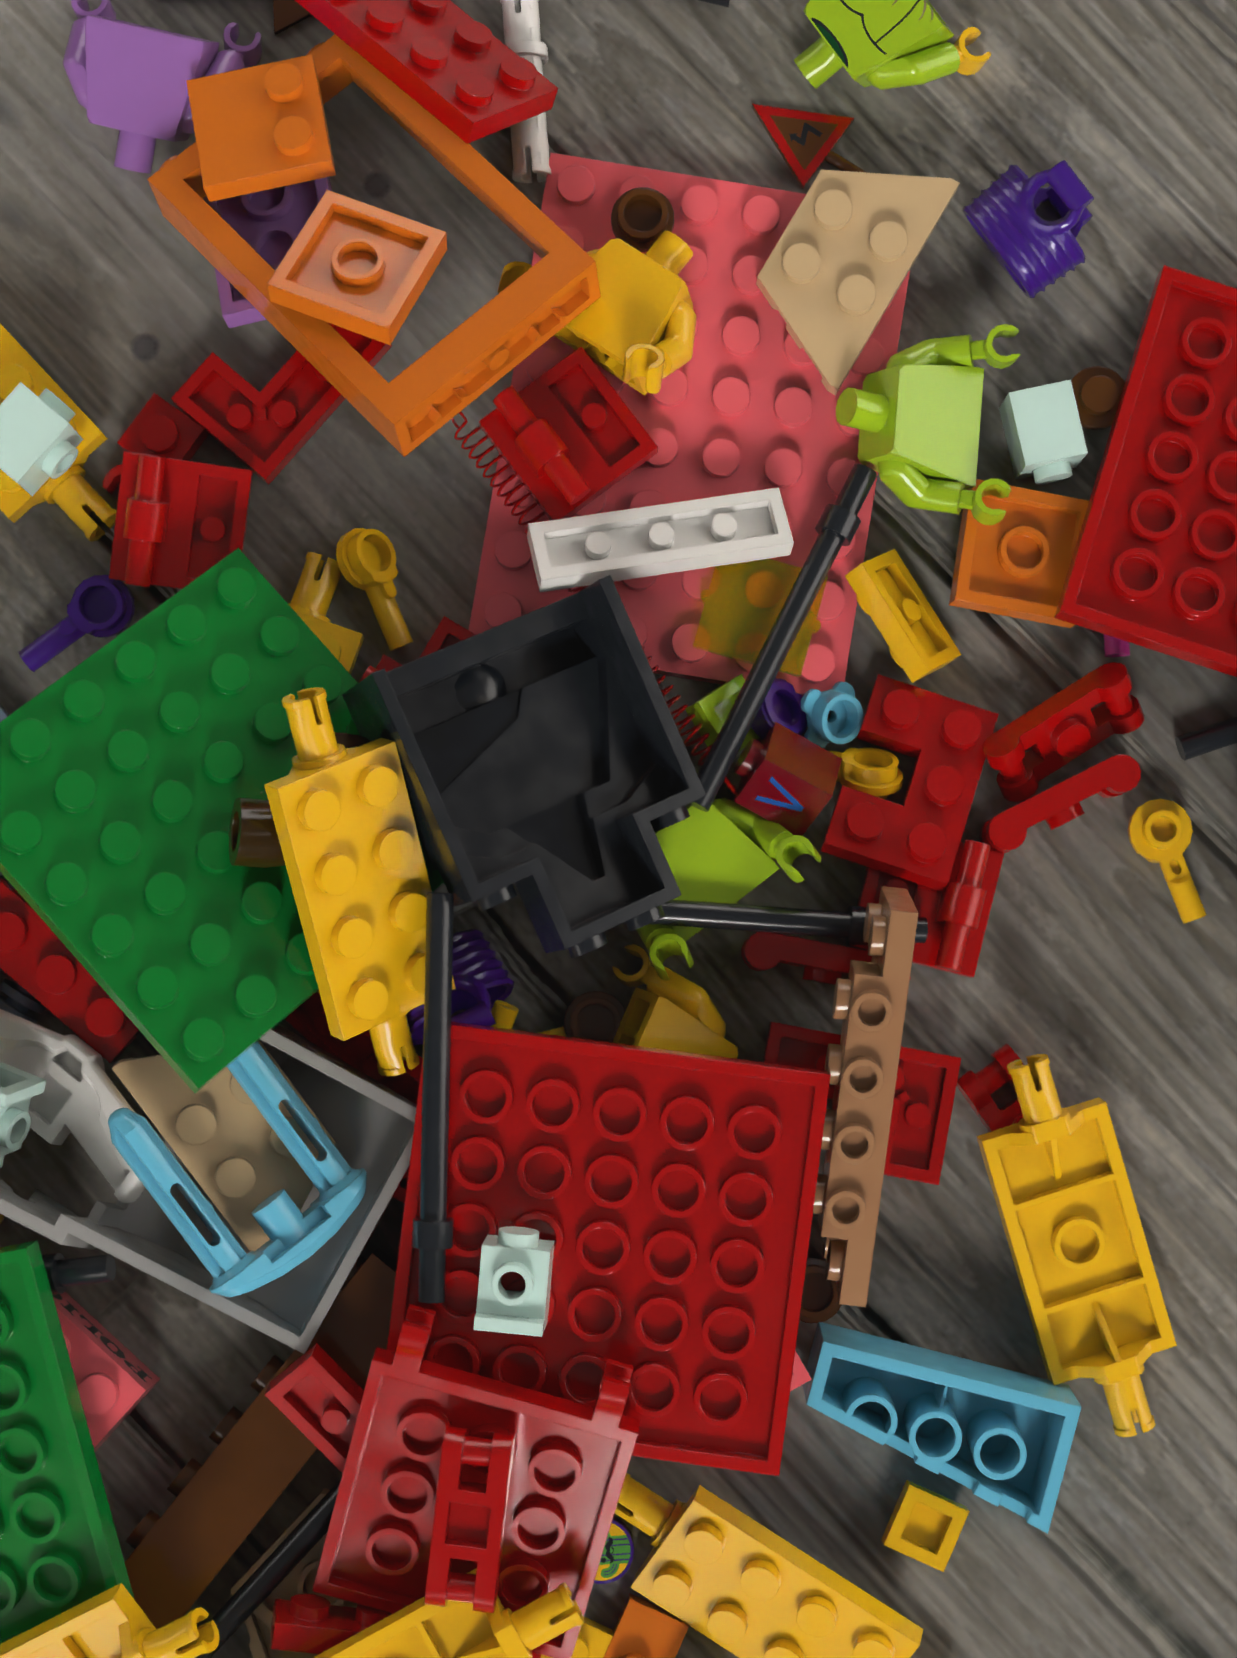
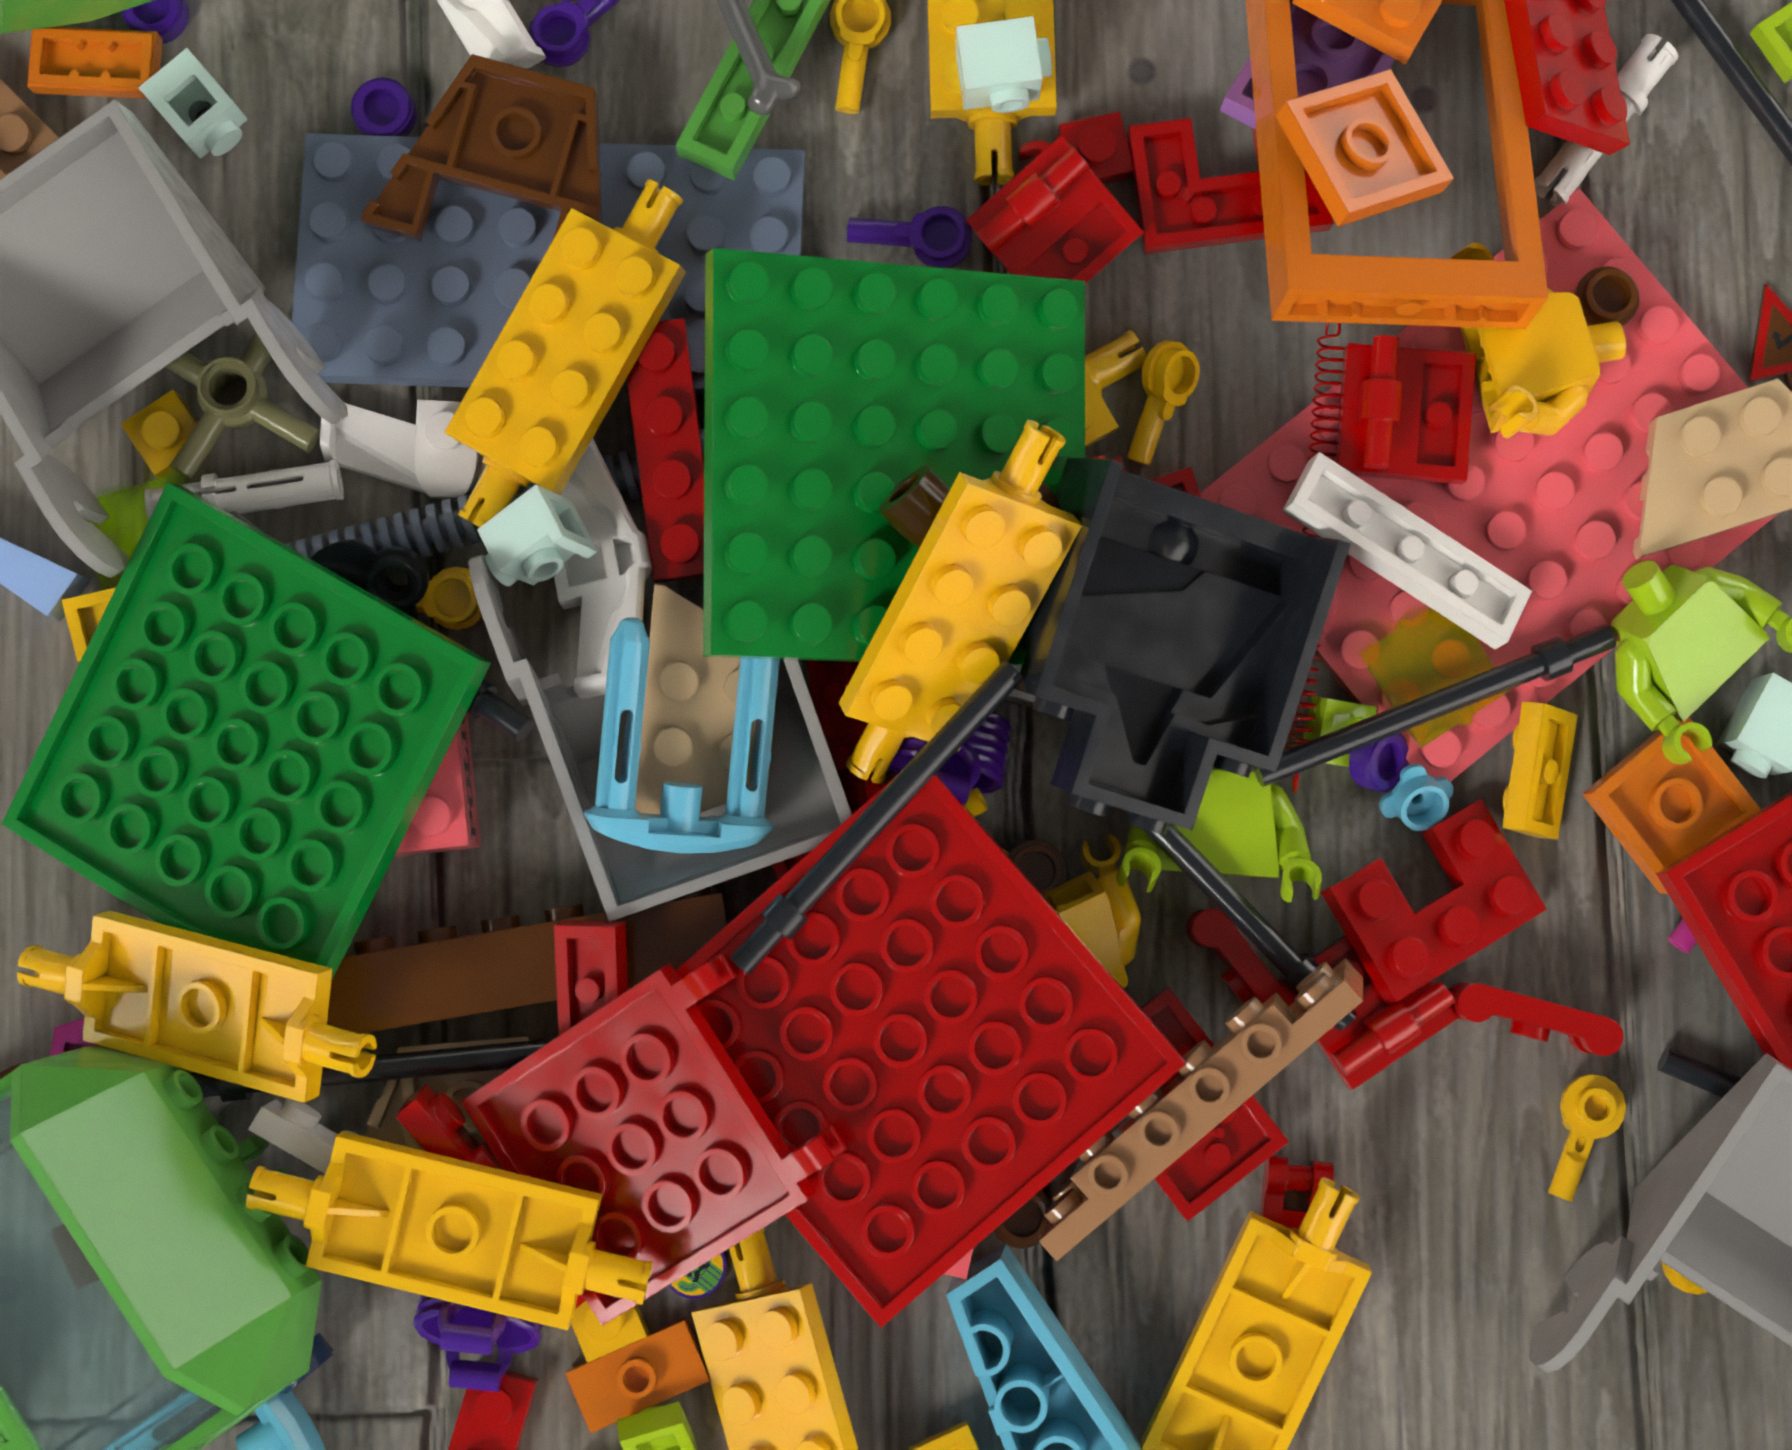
camera: 45 degrees right, 0 degrees up
red plate [425,1426,515,1613] -> none
light aqua brick [473,1226,555,1337] -> none
dark red brick [734,722,842,836] -> none
yellow plate [829,747,903,799] -> none
red plate [983,662,1145,802] -> none

